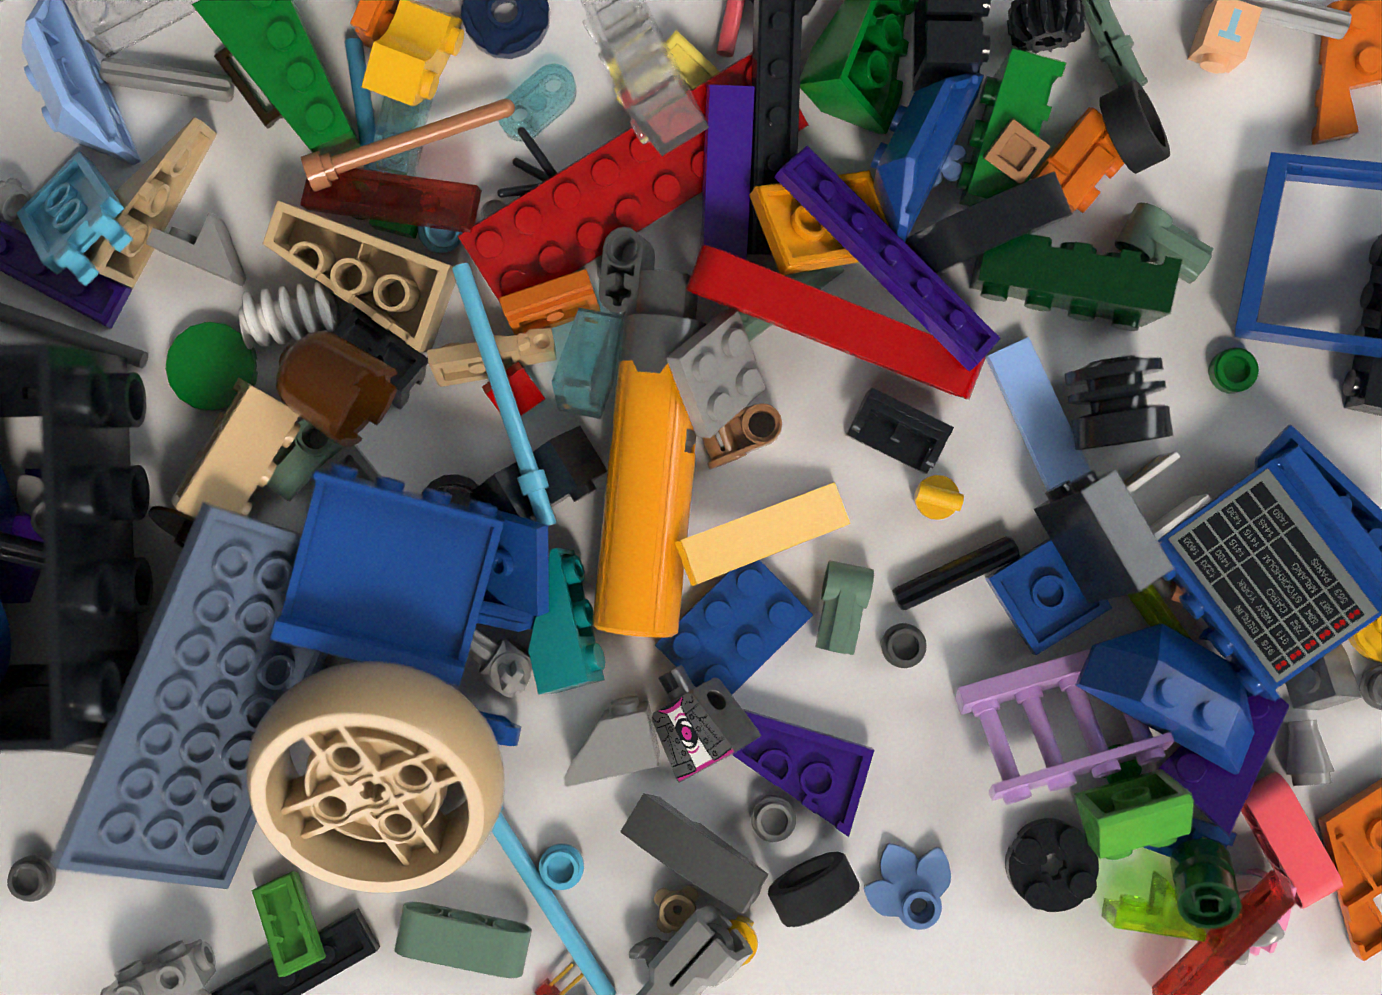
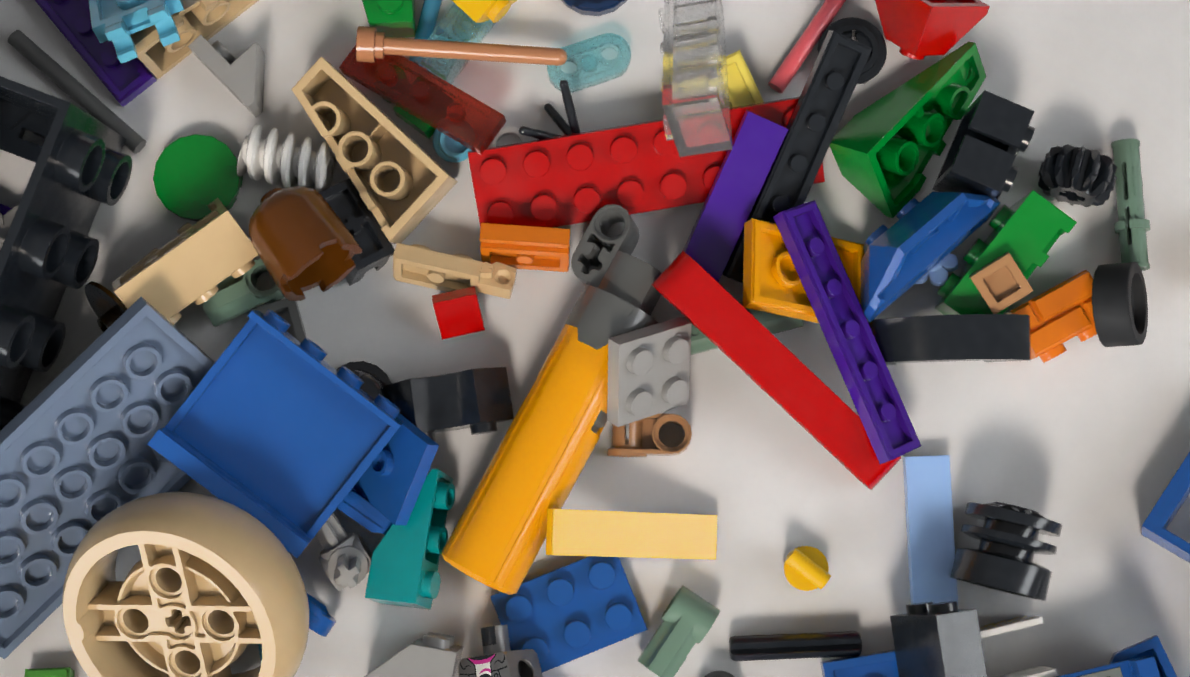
camera: 20 degrees right, 5 degrees down
medium azure bar [452,263,557,527] -> none
clear light blue slope [551,307,623,420] -> none
black hinge [846,388,954,474] -> none
dark green wedge [969,234,1182,331] -> none
sand green piece [1114,202,1214,284] -> none
green tile [1209,348,1259,393] -> none

